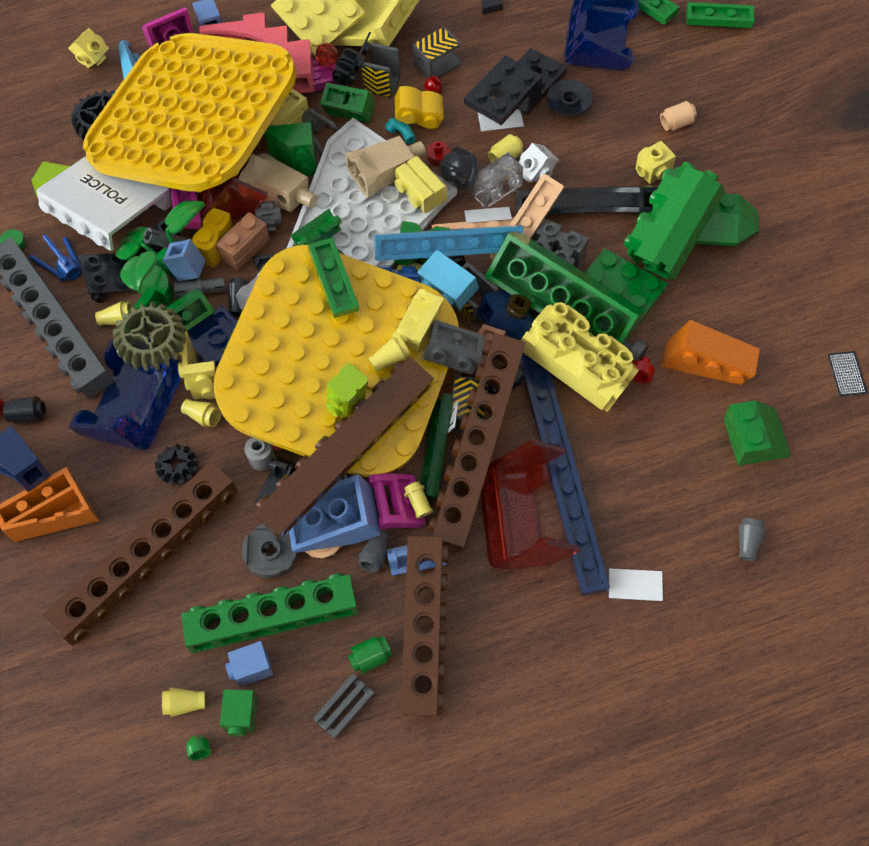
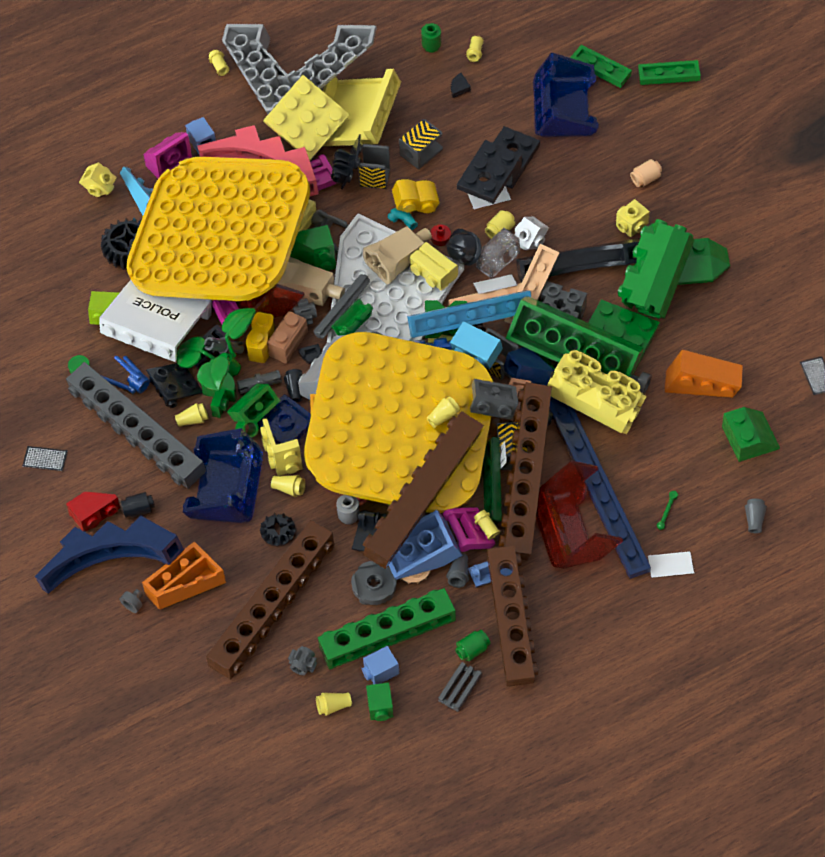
camera: 10 degrees left, 5 degrees down
olive gear [113,302,186,372] -> none
medium blue brick [163,239,206,281] -> none
green hinge [186,735,212,761] -> none
green plate [308,237,359,318] -> none
clear red plate [316,42,338,66] -> none
green brick [320,83,376,123] -> none
lime brick [325,363,368,418] -> none
light yellow hinge [392,289,444,352] -> none
red hinge [424,76,442,94] -> none
dark brown bush [505,294,531,319] -> none
black dish [547,79,593,116] -> none
red tile [632,356,655,384] -> none
none -> dark grey gear [288,646,317,675]
none -> dark grey axle [314,274,370,339]
none -> green hinge [657,490,678,530]

